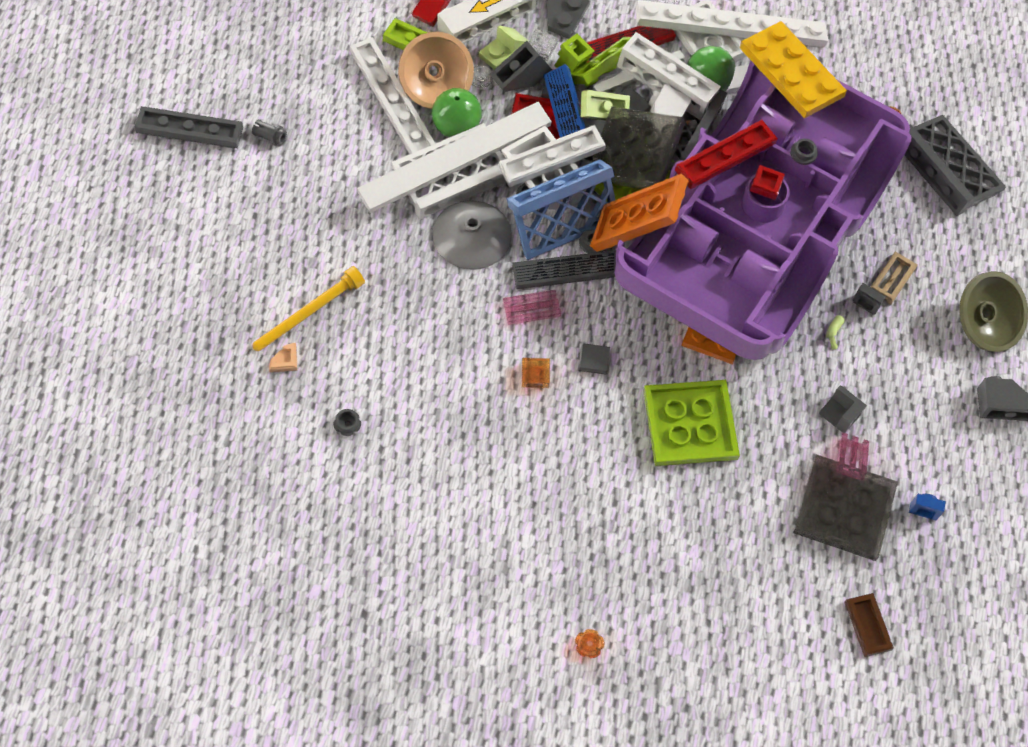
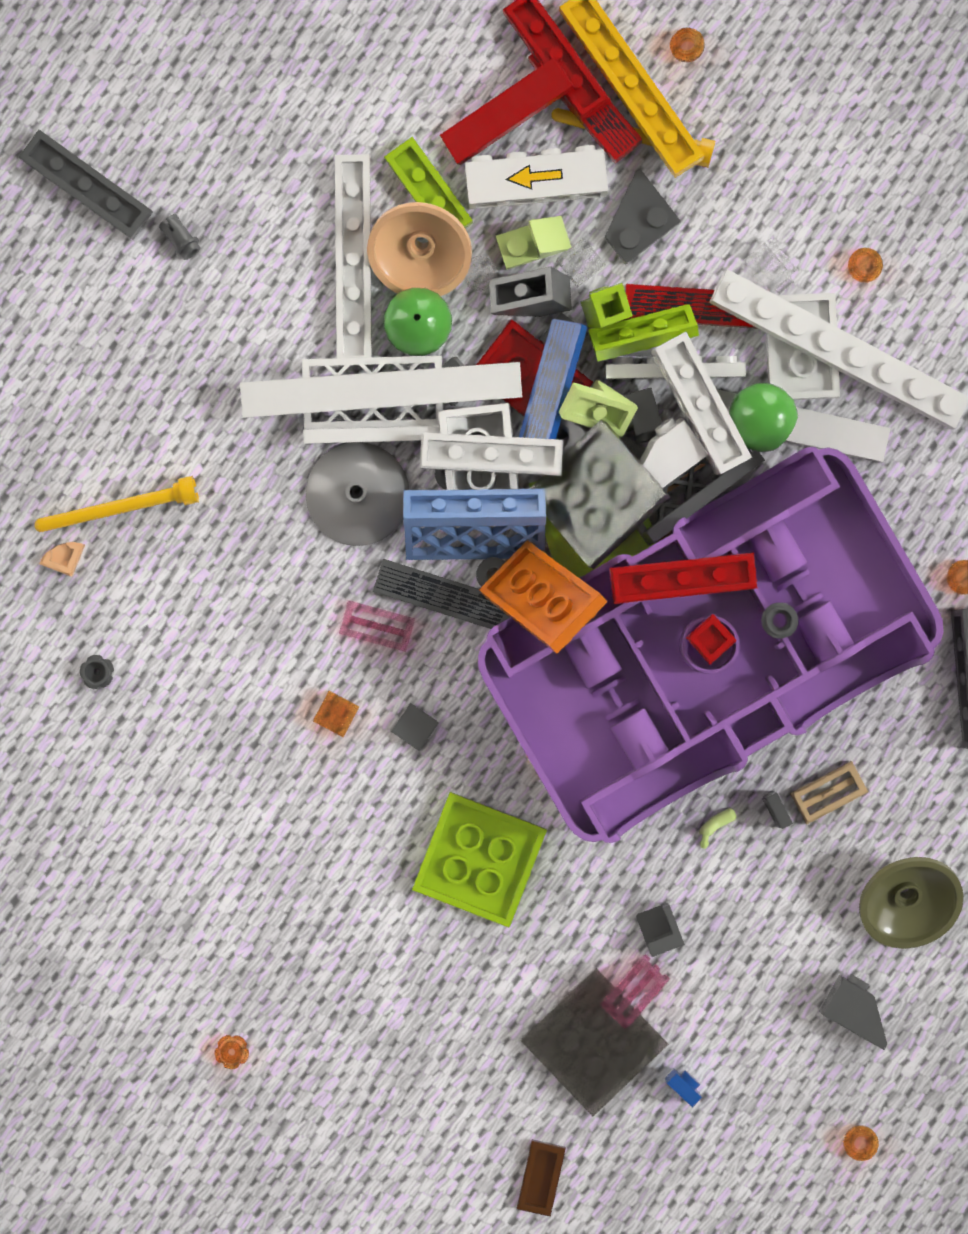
camera: 35 degrees right, 25 degrees up
yellow plate [739,21,847,119] -> none

